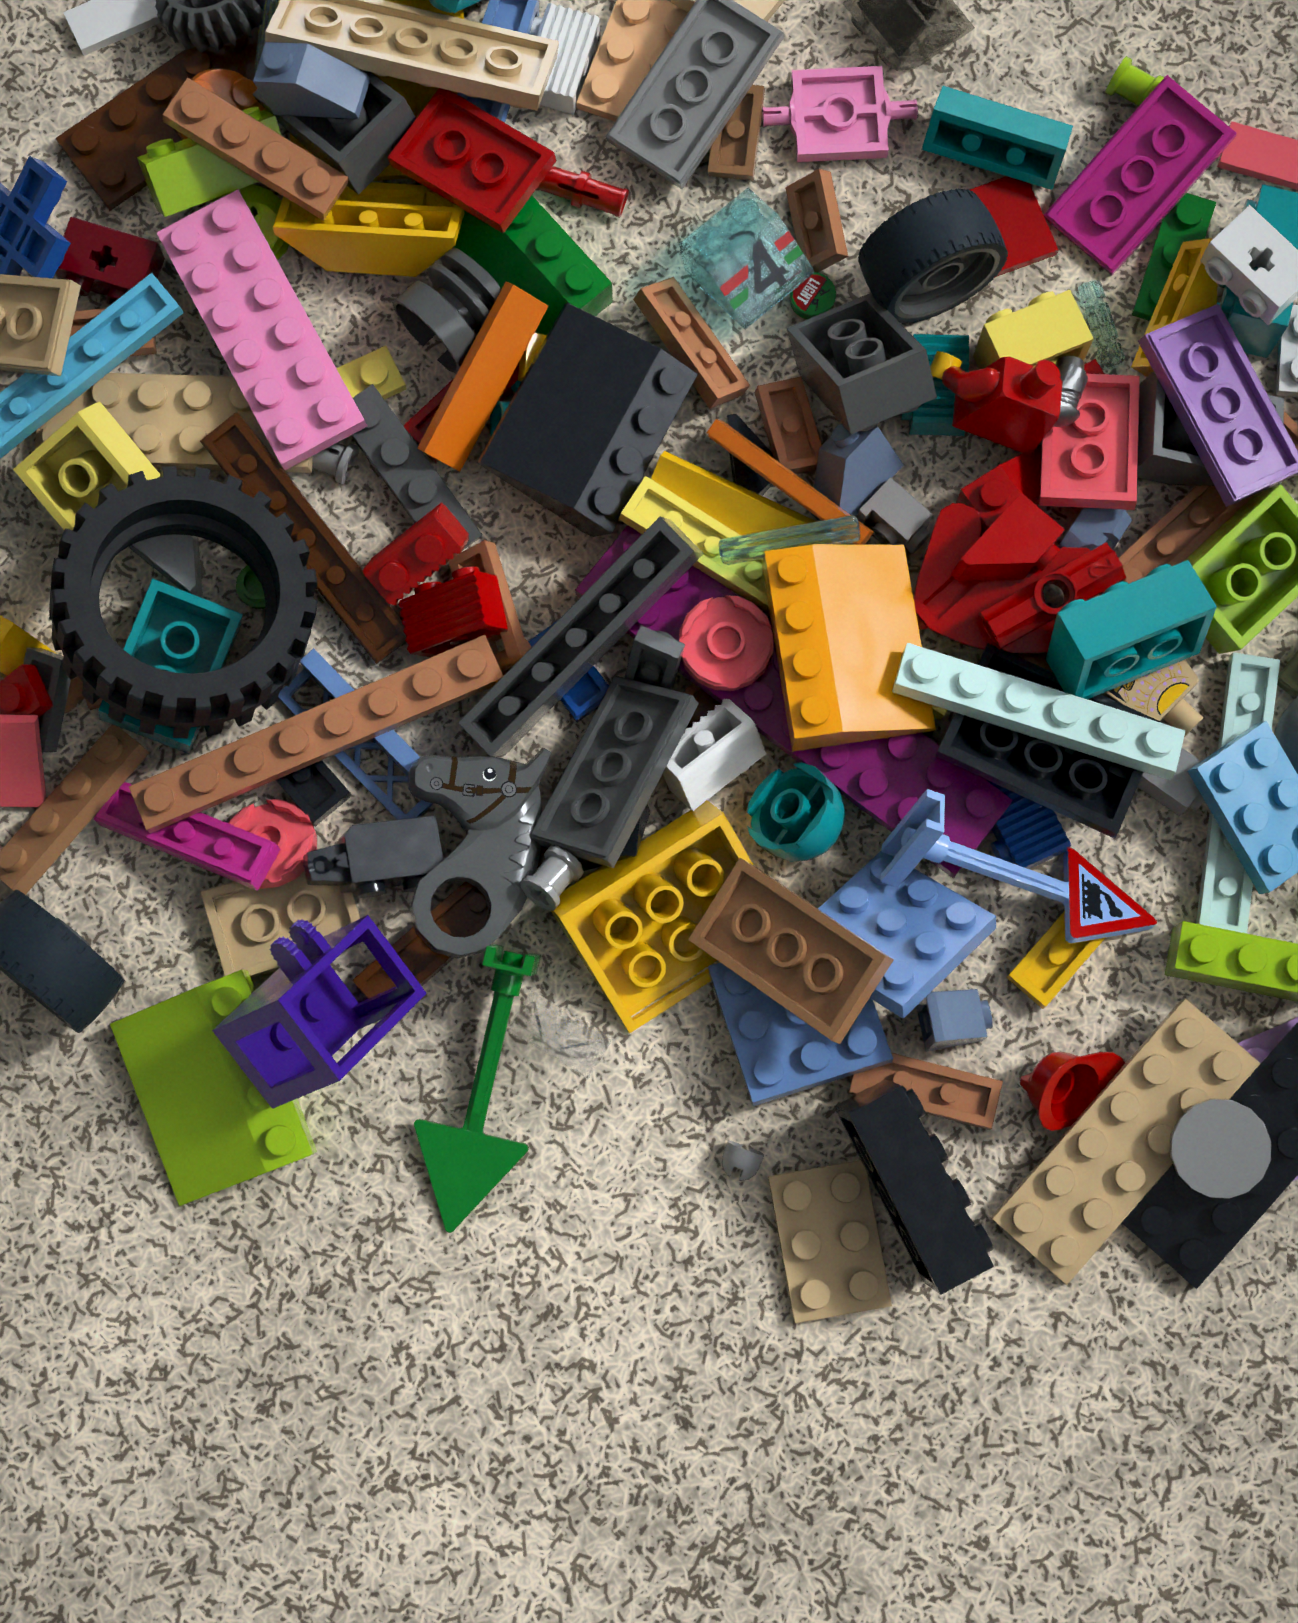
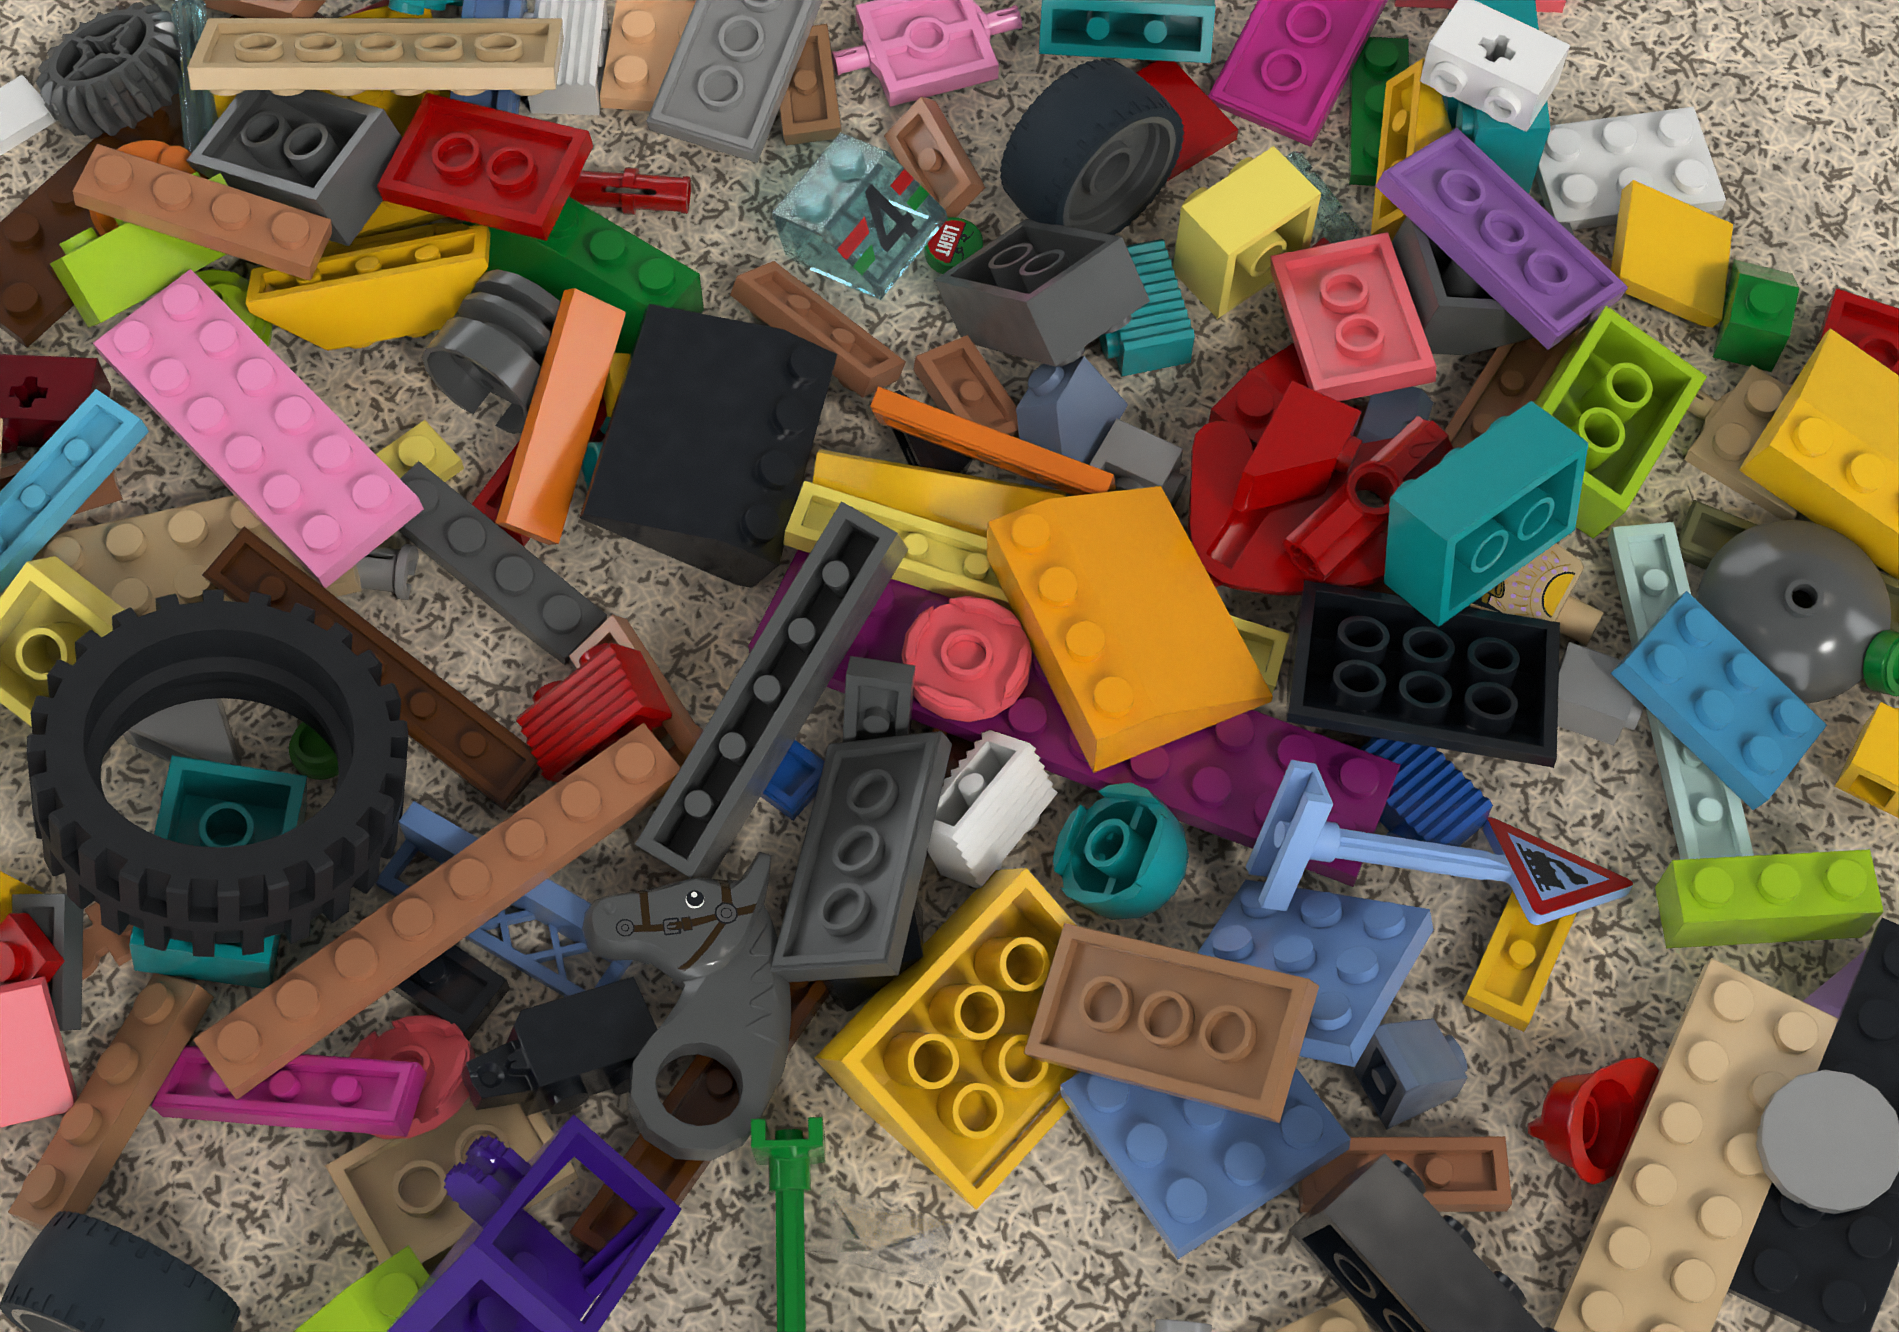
camera: 15 degrees left, 15 degrees down
sand blue slope [253,42,370,119] -> none
red brick [362,503,469,605] -> none
light grey bush [520,846,584,910] -> none
clear light blue axle [719,515,861,565] -> none
light aqua plate [892,642,1185,780] -> none
red torso [930,351,1088,455] -> none

